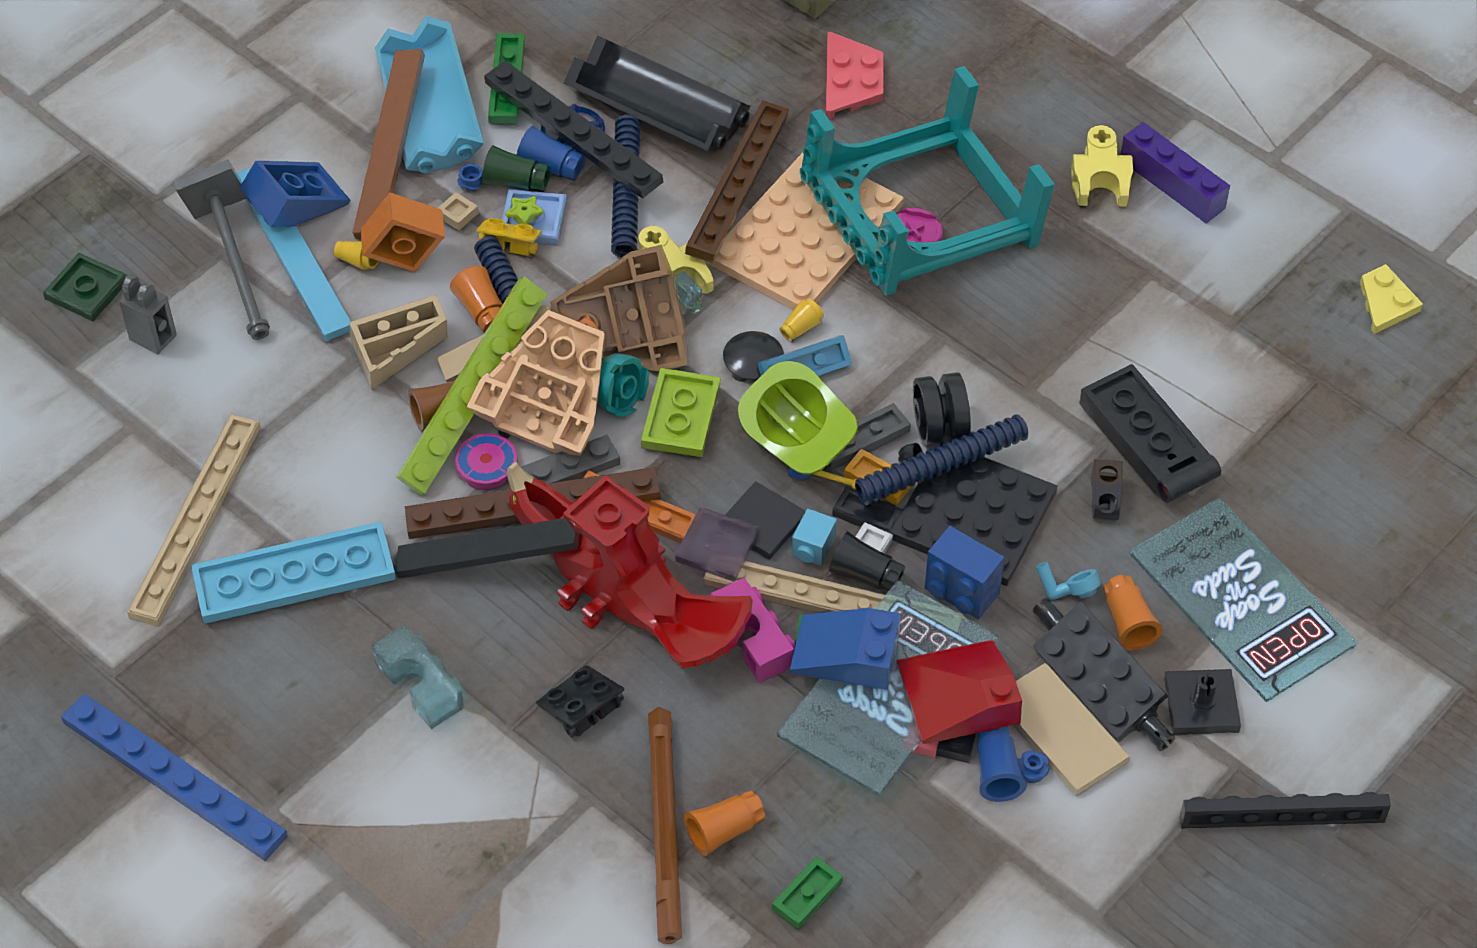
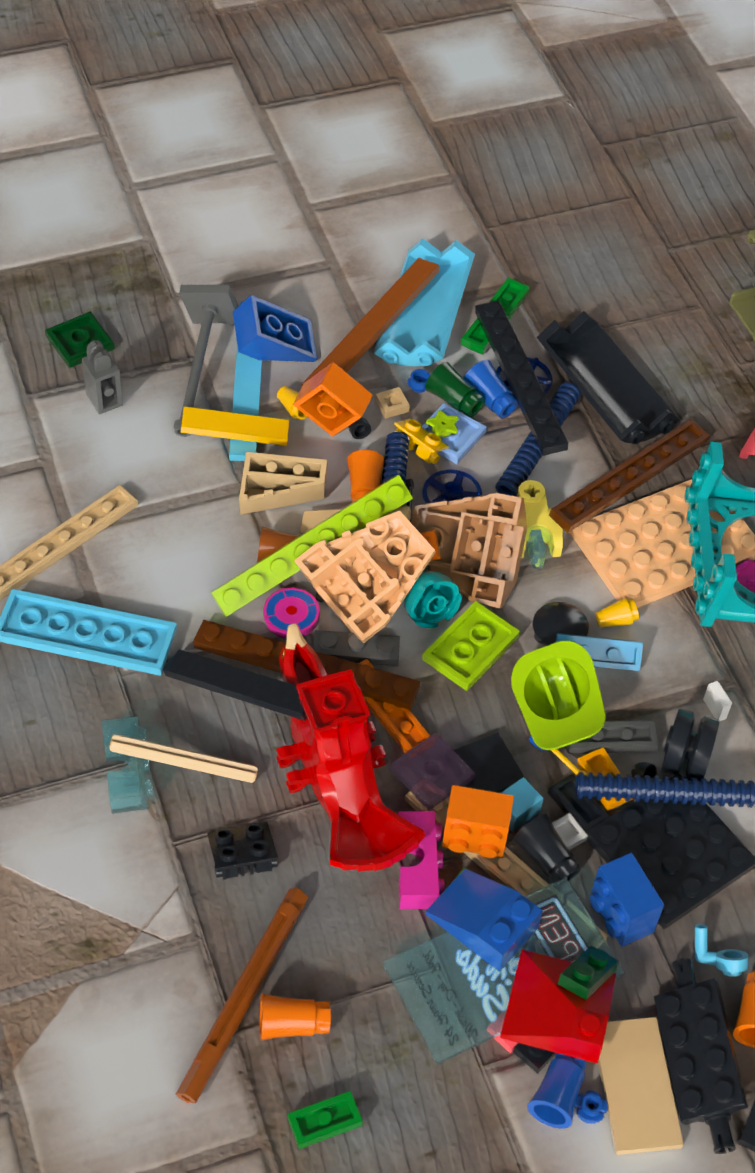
camera: 25 degrees right, 0 degrees up
none -> tan axle [109,734,258,783]
none -> yellow tile [181,406,289,446]
none -> black hinge [348,417,371,439]
none -> clear blue wheel [422,469,482,504]
none -> orange brick [442,785,514,858]
none -> dark green plate [558,946,619,1000]
none -> white tile [703,681,732,721]

